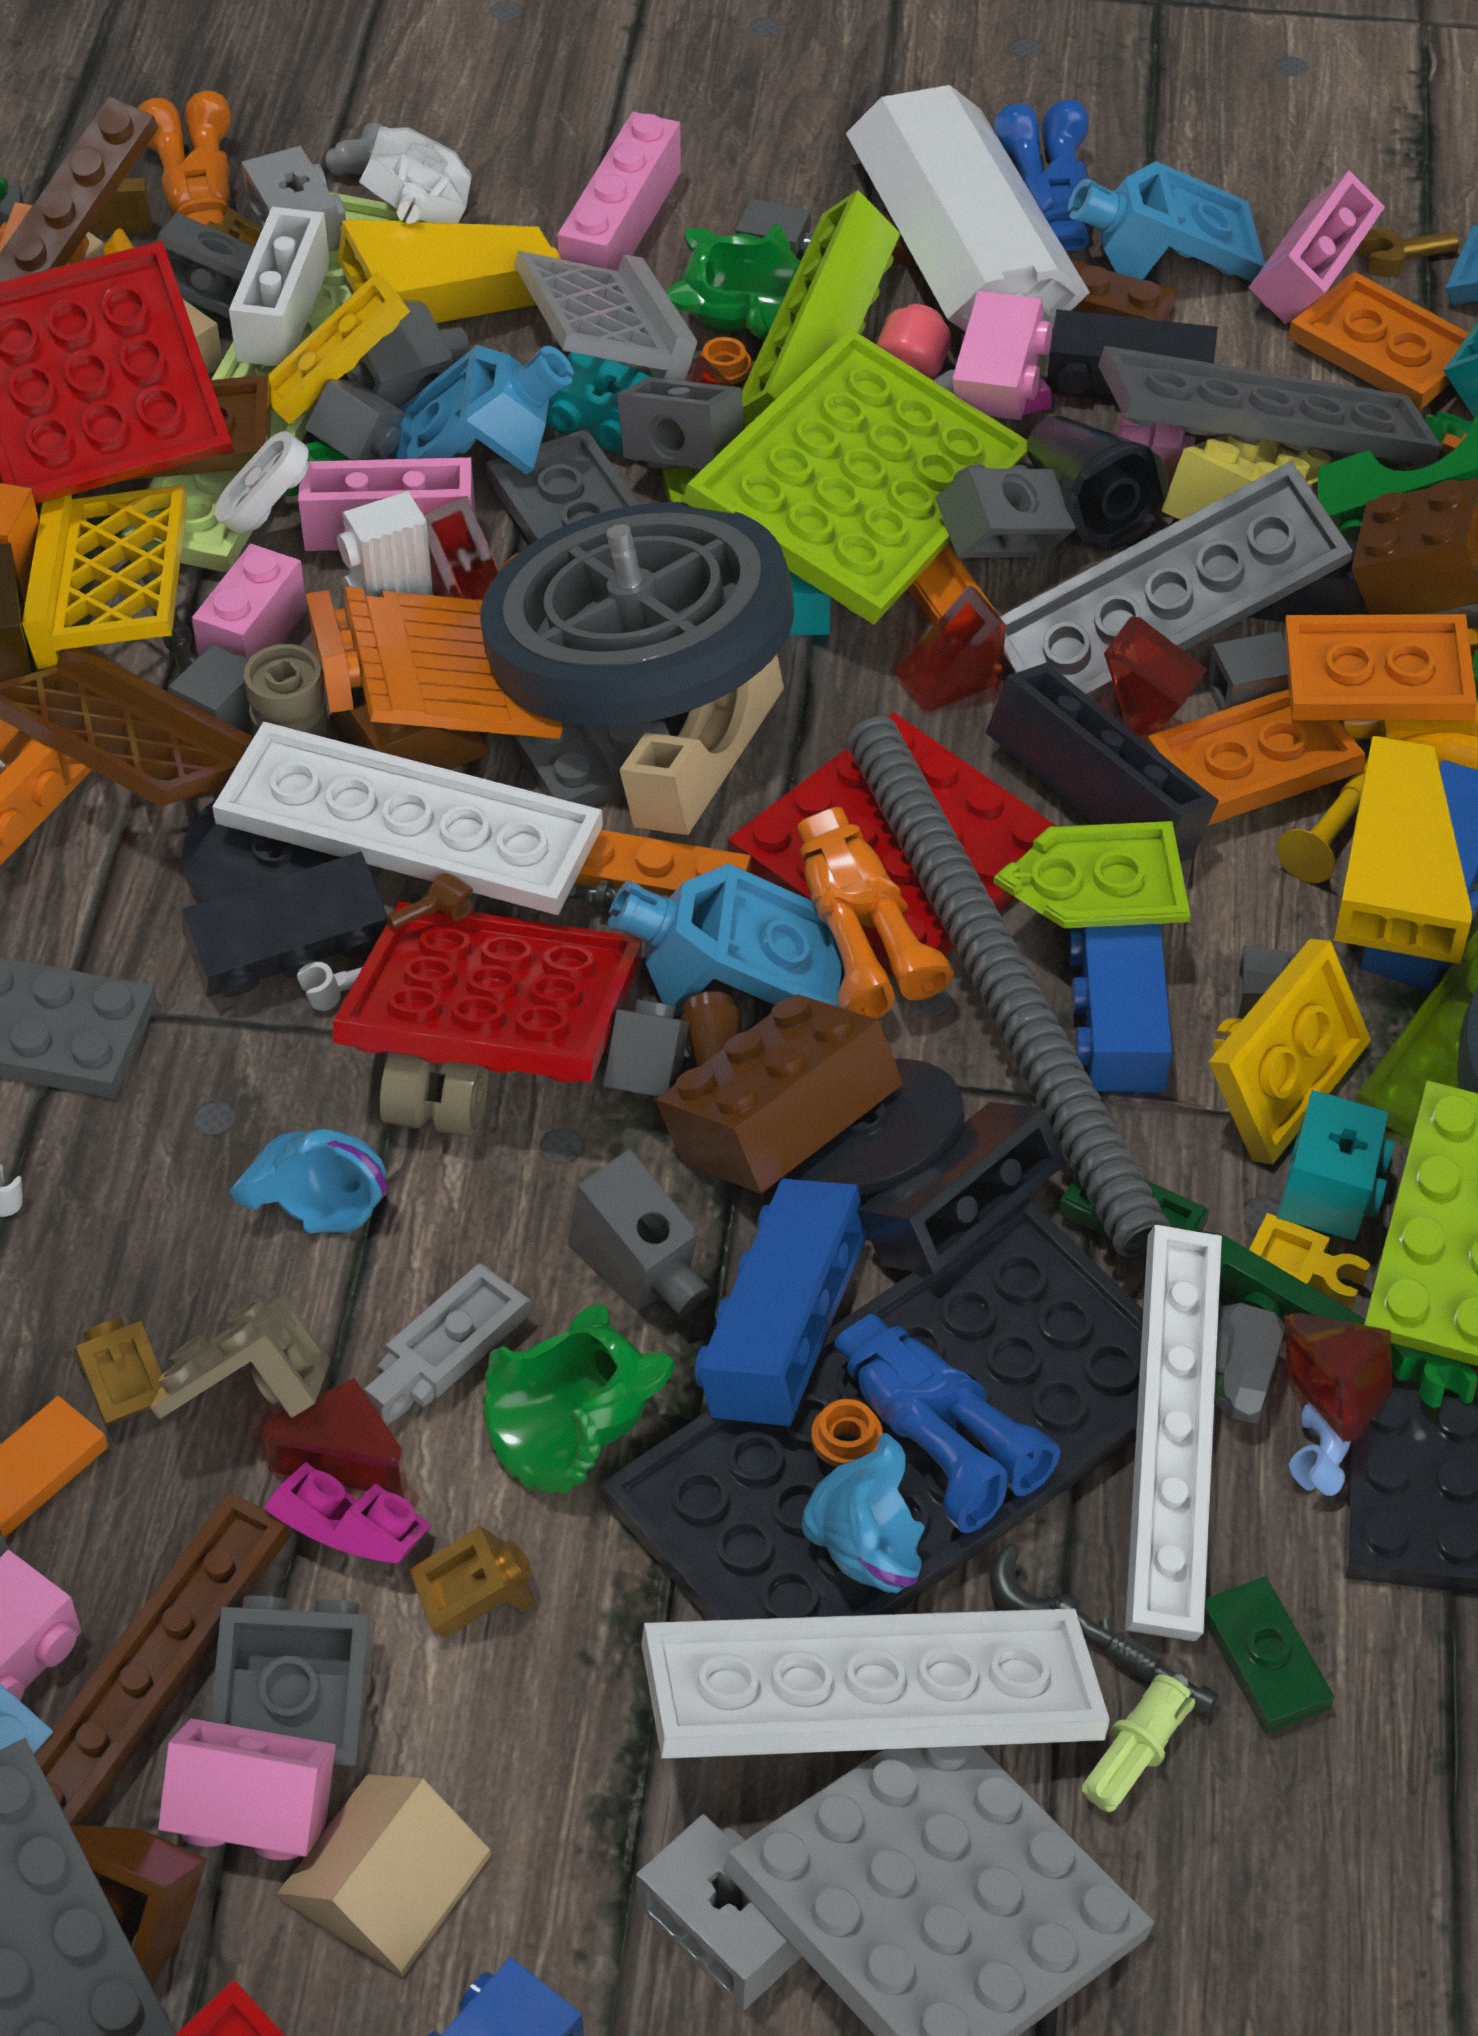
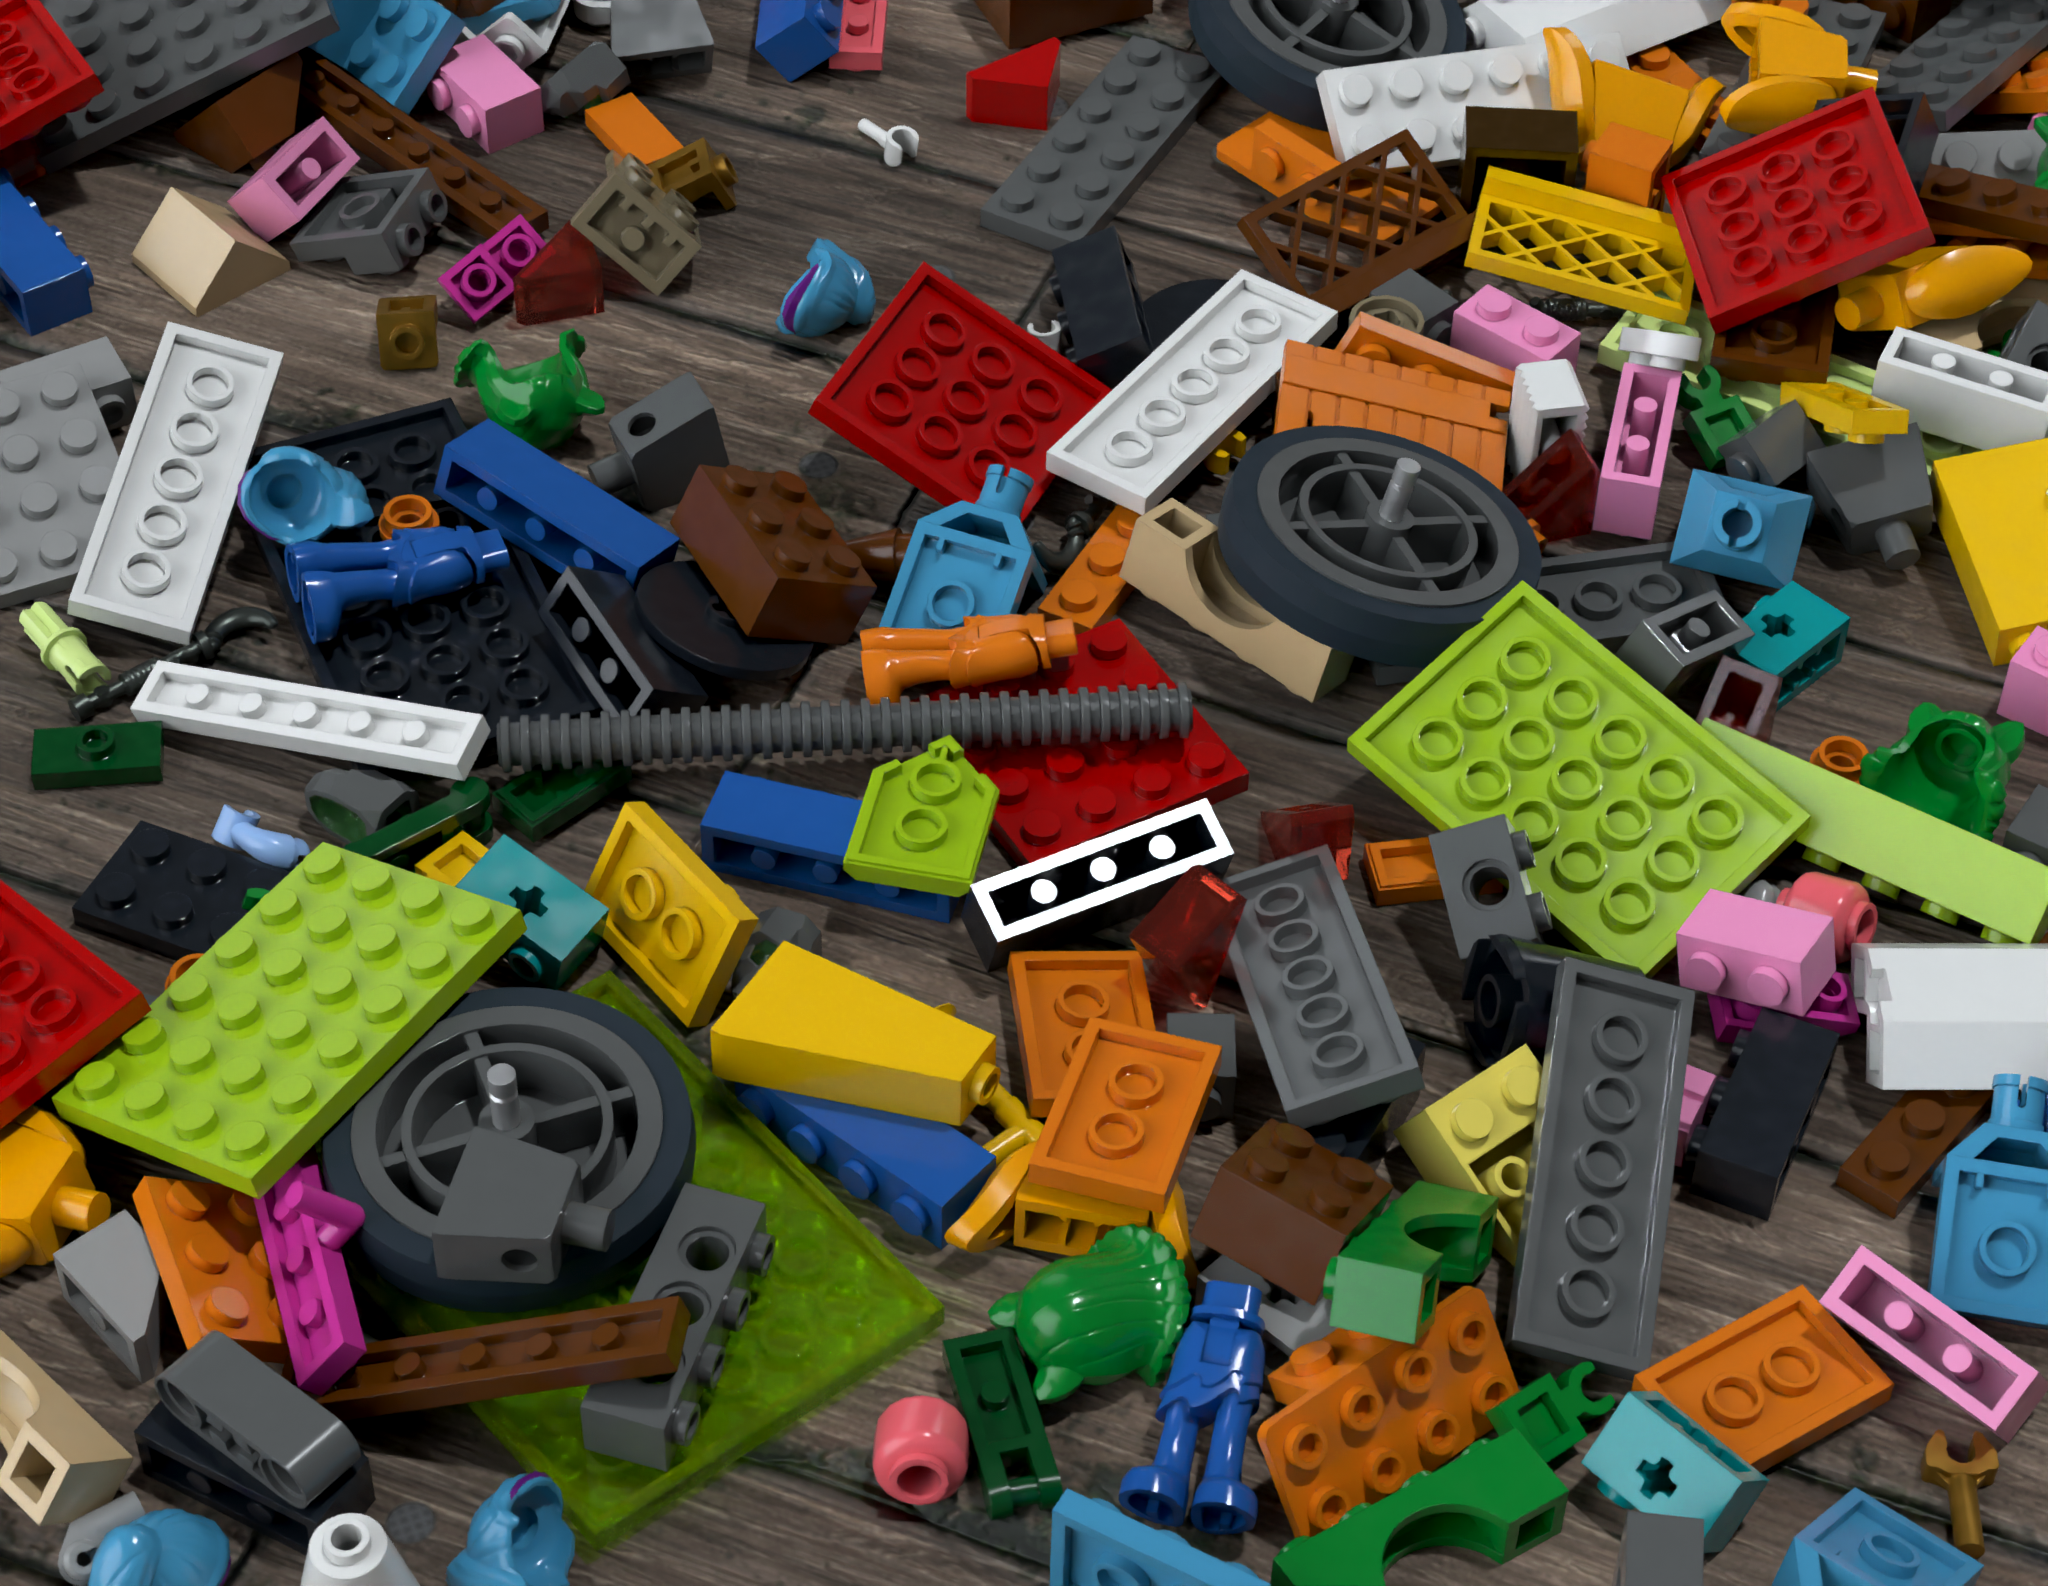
camera: 105 degrees right, 5 degrees down
light grey hinge [364,1263,531,1427] -> none
reddish brown hand [386,873,474,930] -> none
light grey fence [514,251,698,381] -> none
dark grey brick [603,999,690,1096] -> none
clear red slope [1285,1313,1392,1442] -> none

